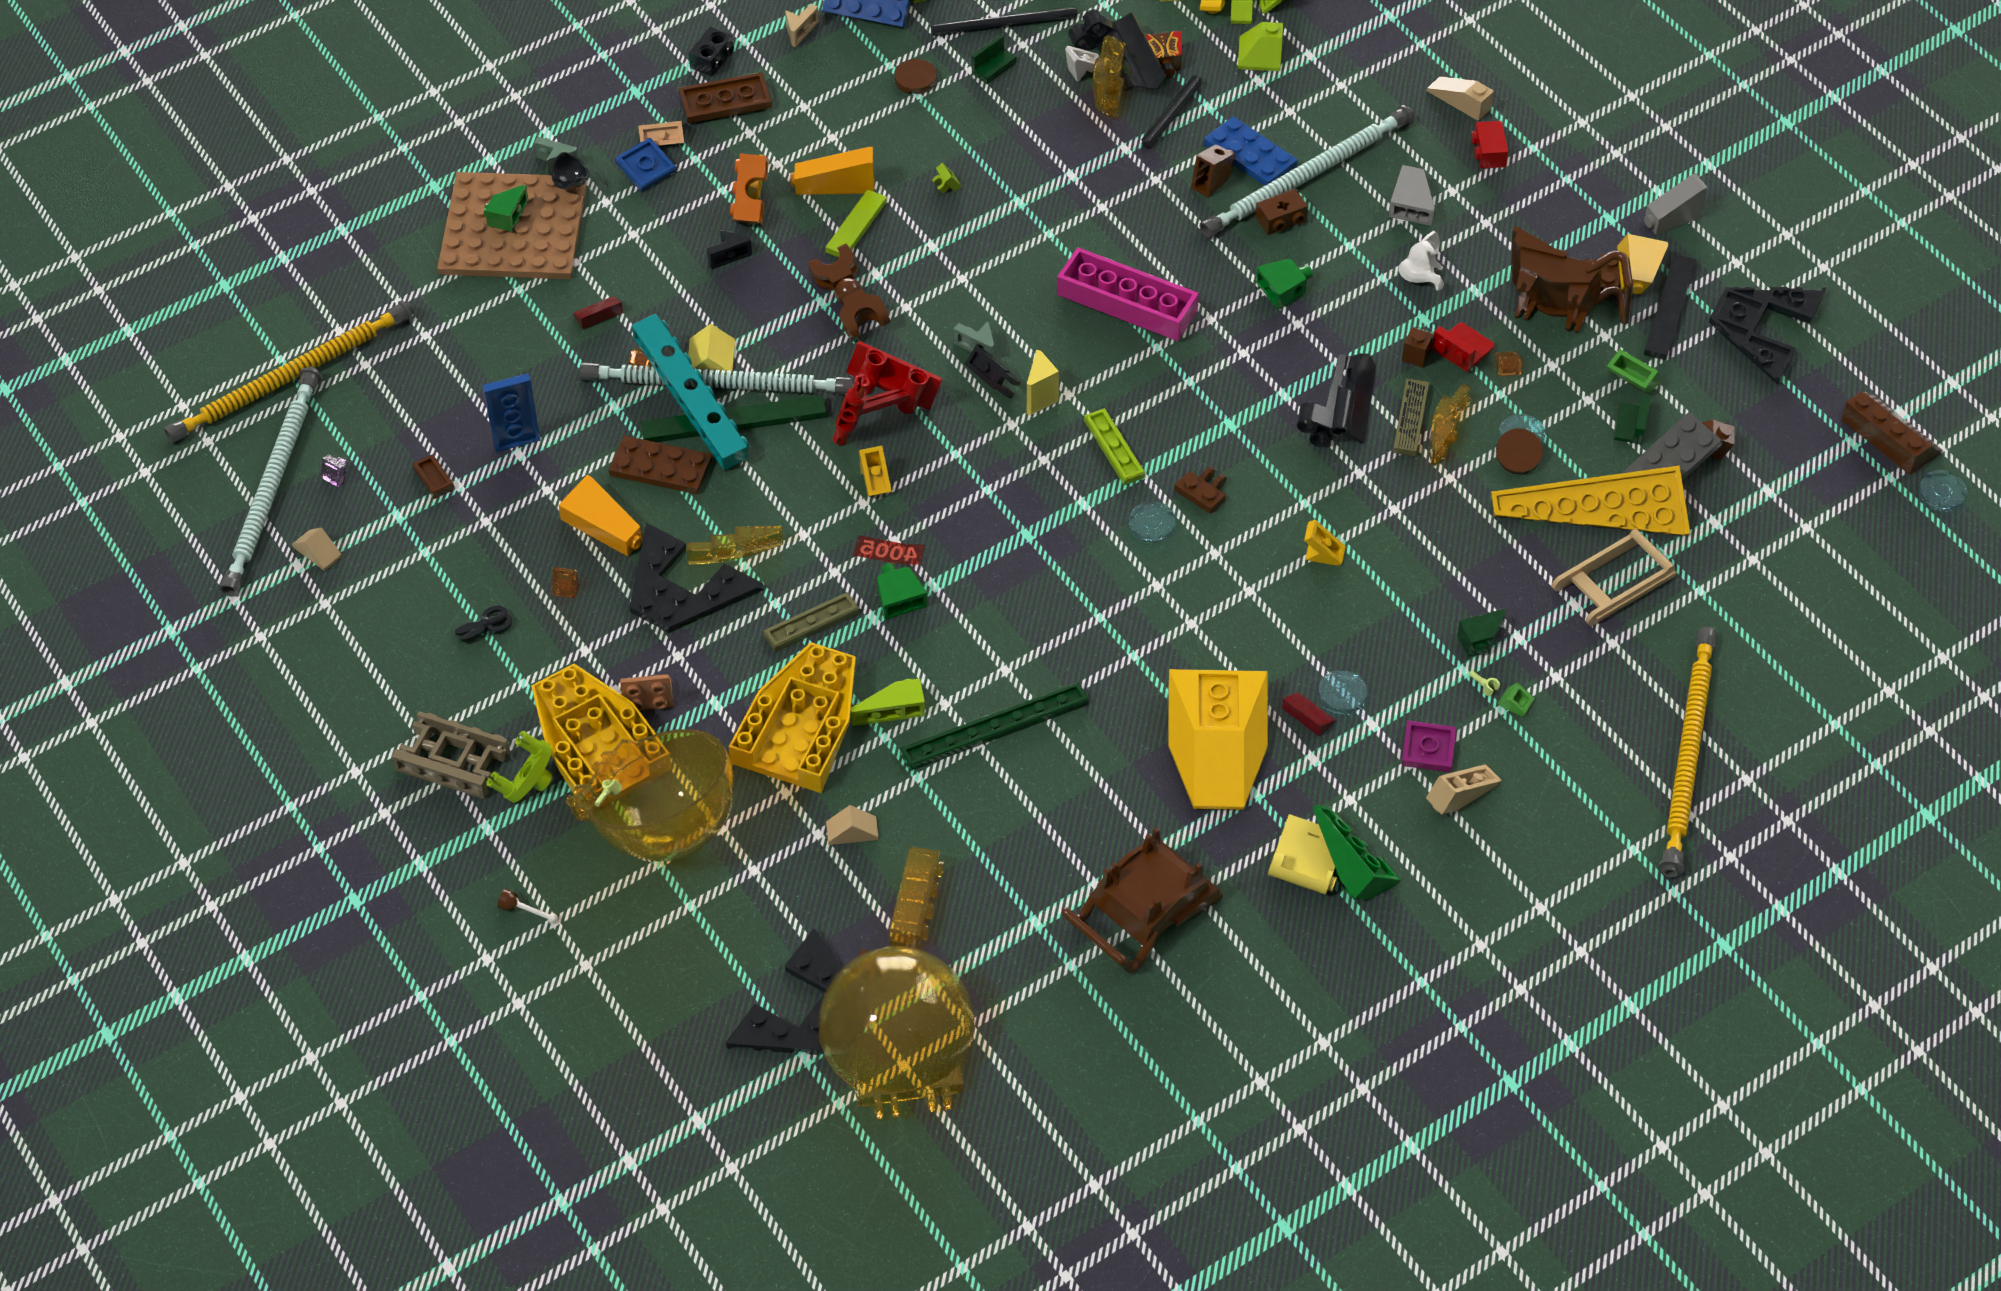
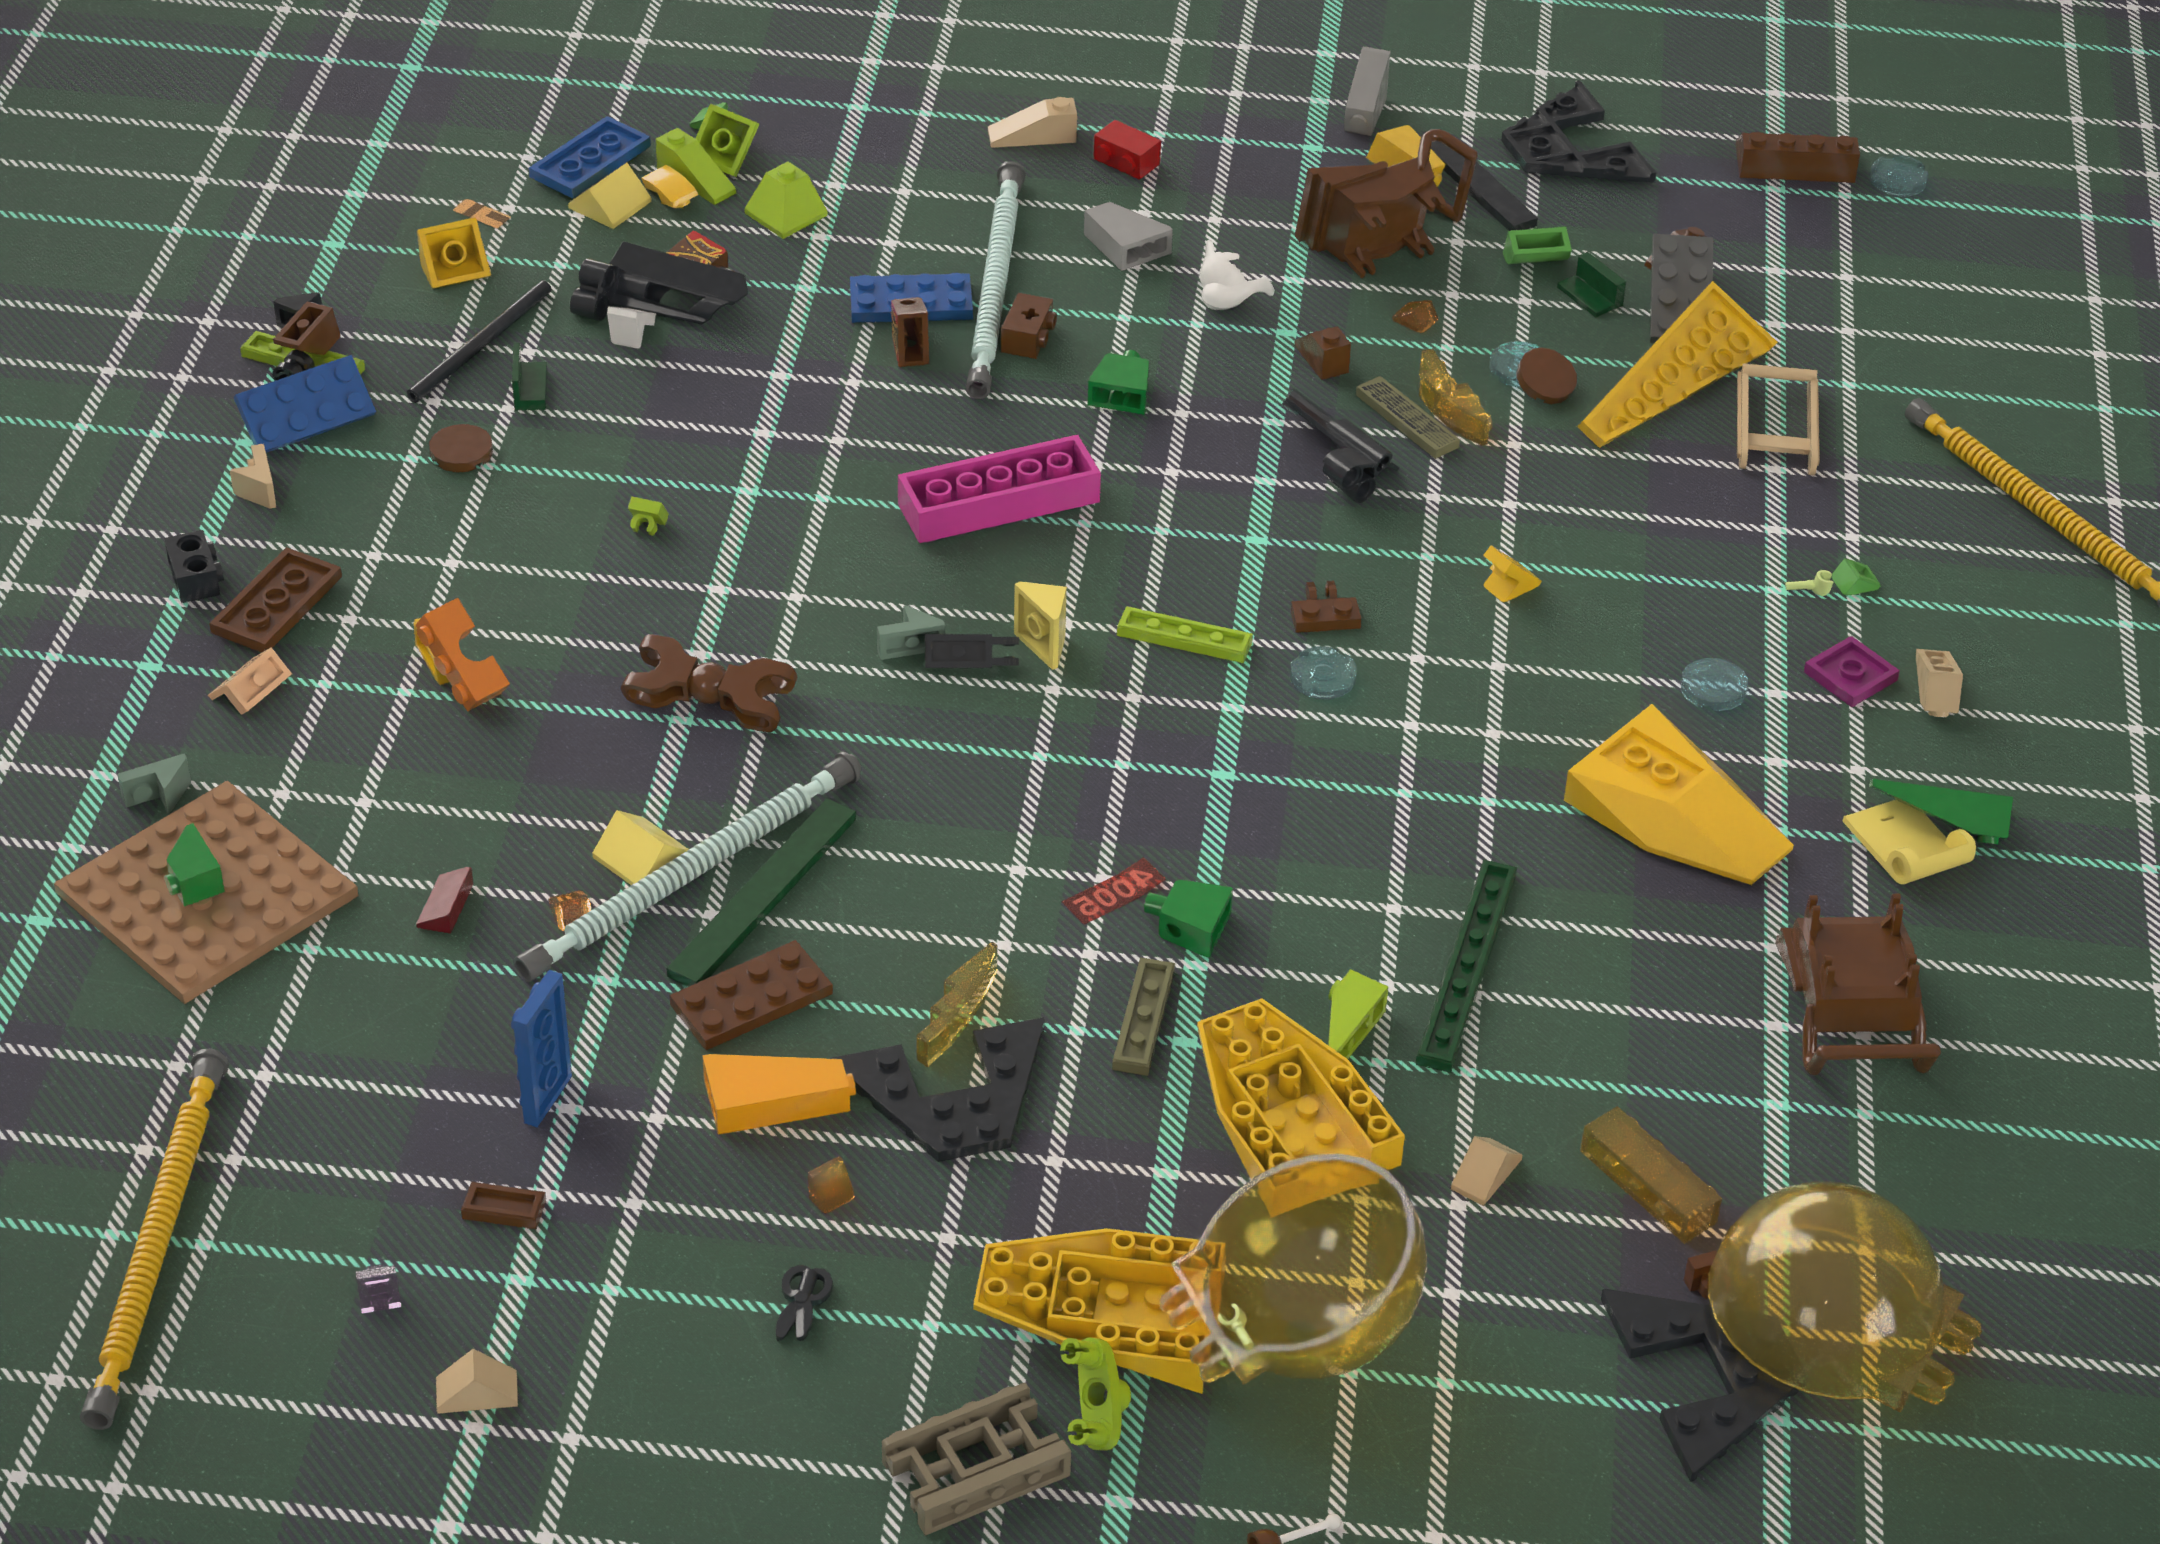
camera: 50 degrees left, 10 degrees down
light aqua hose [219,367,323,597] -> none
black helmet [551,152,590,189] -> none
blue tile [615,138,676,192] -> none
nougat bracket [620,674,673,711] -> none
teal piece [632,313,749,471] -> none
black slope [707,230,752,269] -> none
light orange slope [790,147,874,195] -> none
lime tile [825,189,887,257] -> none
red plate [832,341,942,445] -> none
yellow slope [859,446,892,496] -> none
clear yellow slope [1093,35,1126,119] -> none
black axle [1141,75,1202,149] -> none
dark red slope [1282,692,1335,736] -> none
red bracket [1432,322,1494,372] -> none
dark green slope [1457,609,1506,657] -> none

